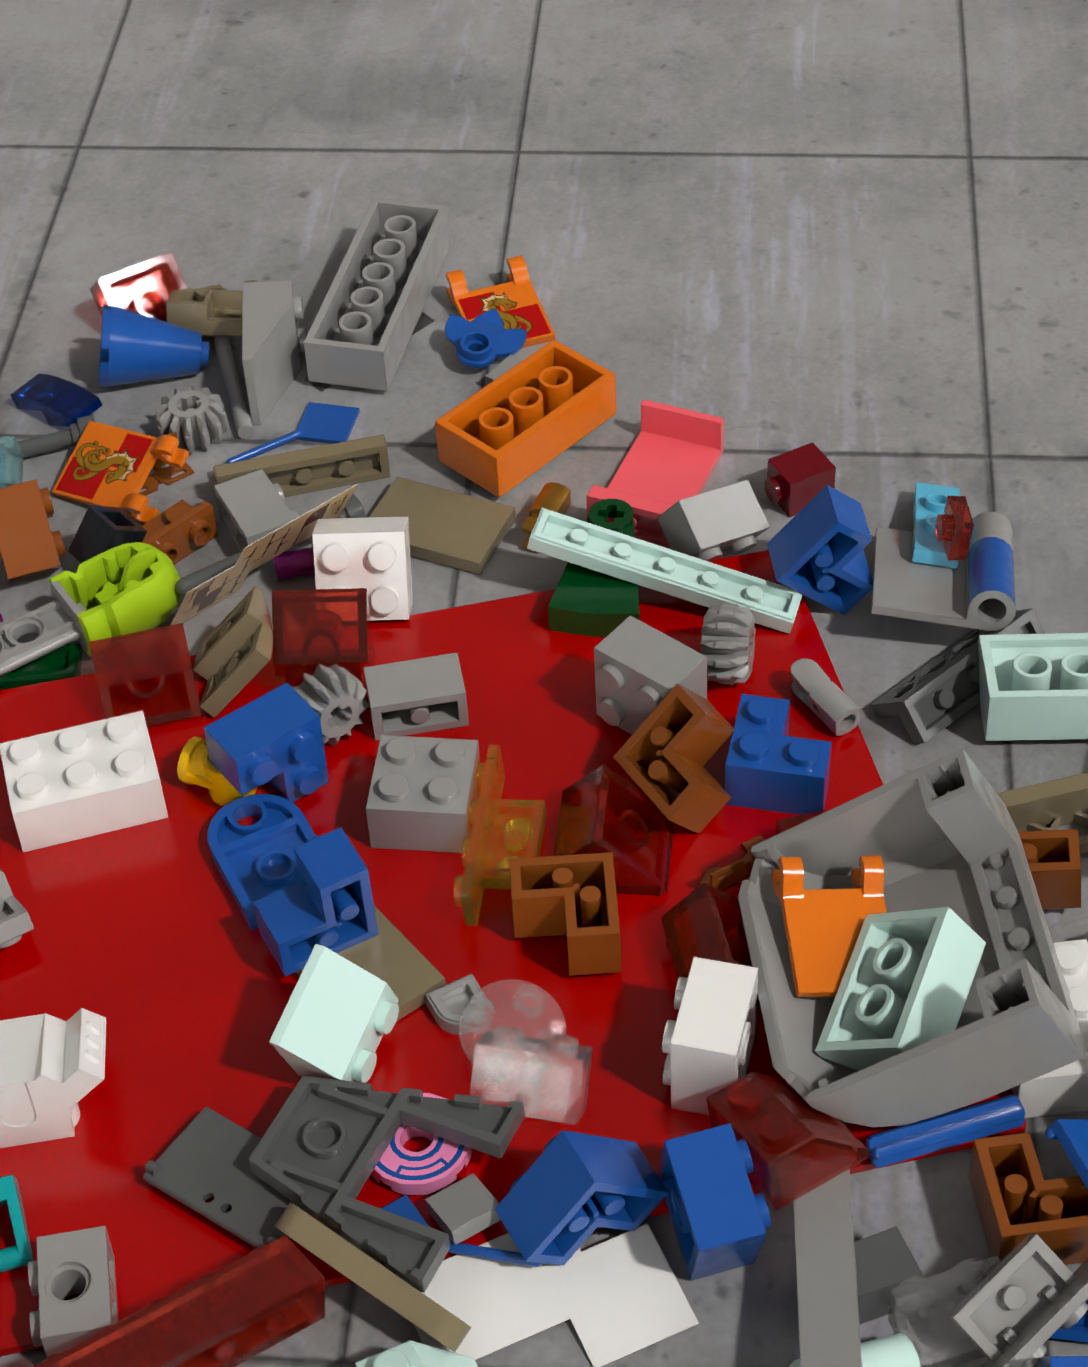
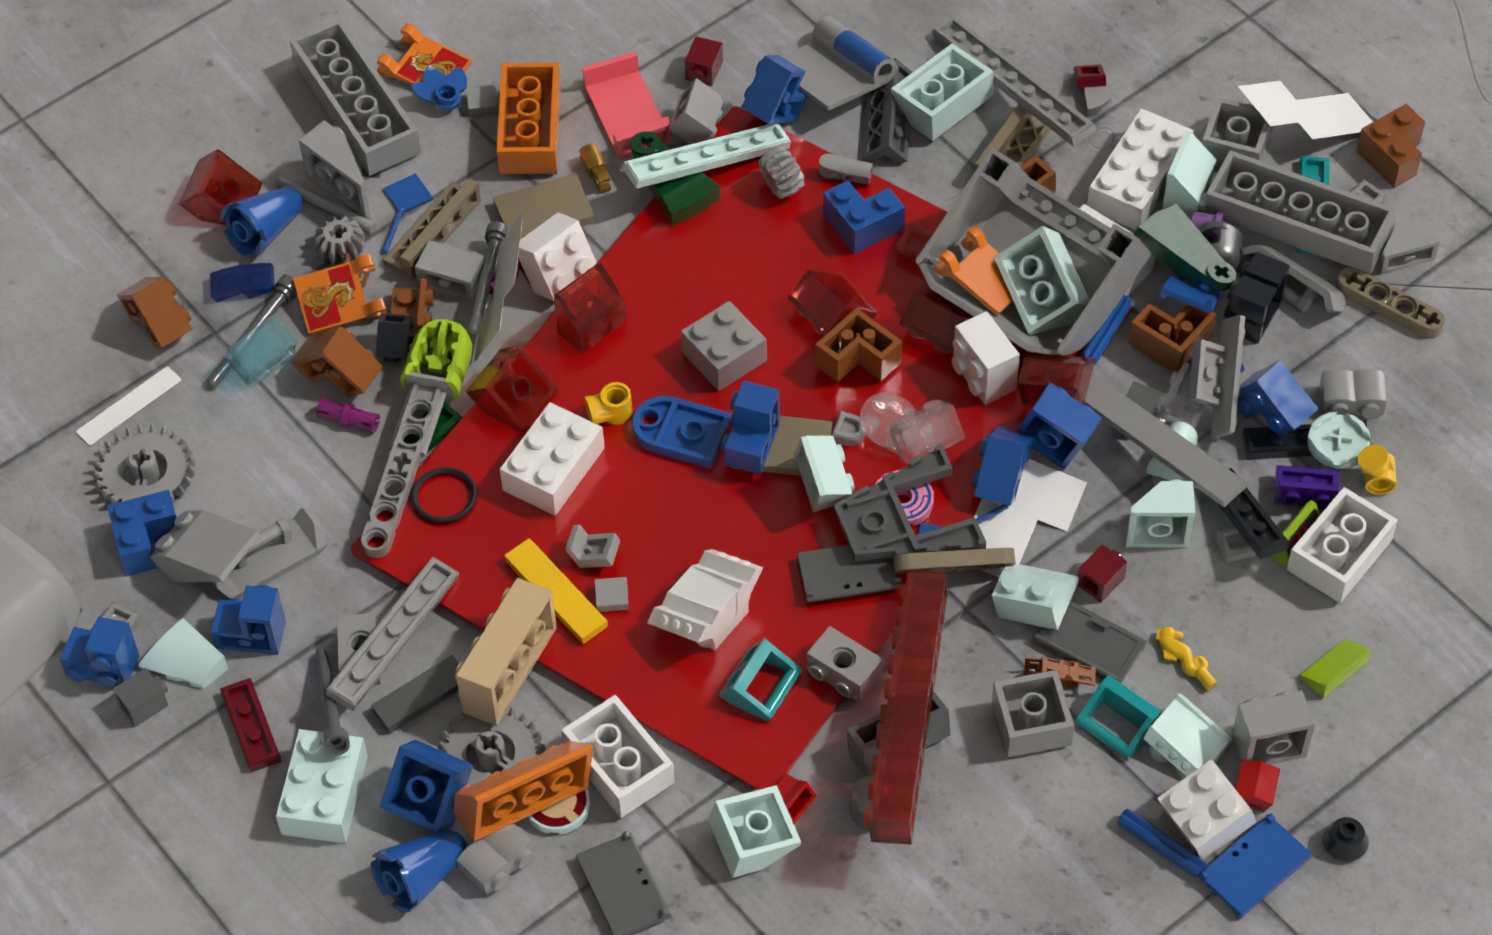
camera: 45 degrees left, 10 degrees up
dark tan slope [166,280,257,336] -> none
dark tan slope [193,586,273,717] -> none
blue brick [204,683,329,802] -> none
light grey gear [292,664,370,747] -> none
light grey brick [363,653,469,740] -> none
light grey tile [425,1173,501,1245] -> none
clear yellow bracket [454,744,547,926] -> none
light grey brick [594,615,707,735] -> none
dark orange brick [613,684,735,834] -> none
dark orange piece [700,835,765,898] -> none
medium azure plate [912,482,960,569] -> none
clear red plate [935,496,974,561] -> none

